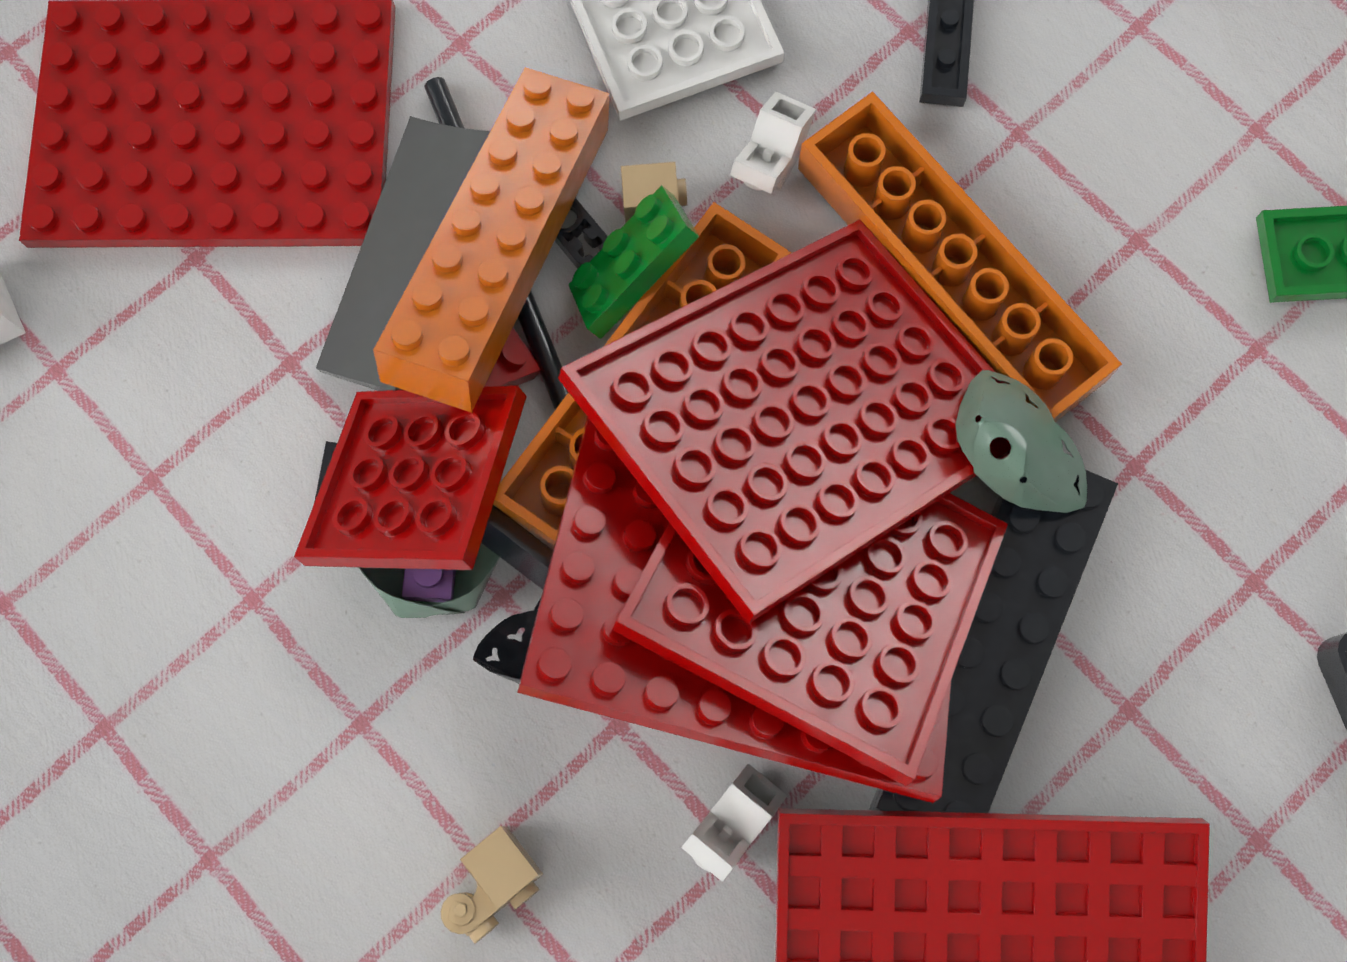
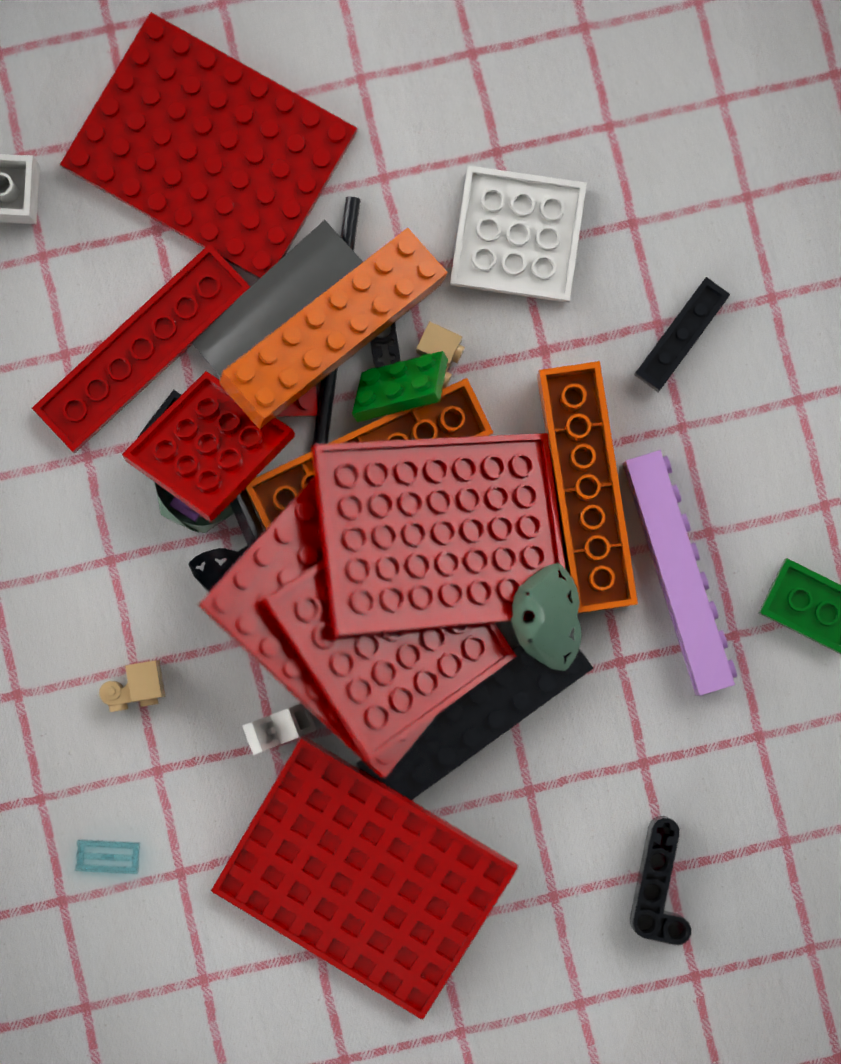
camera: 25 degrees right, 10 degrees up
white brick [730,91,816,194] -> none
none -> red plate [32,244,250,453]
none -> lavender brick [622,450,737,696]

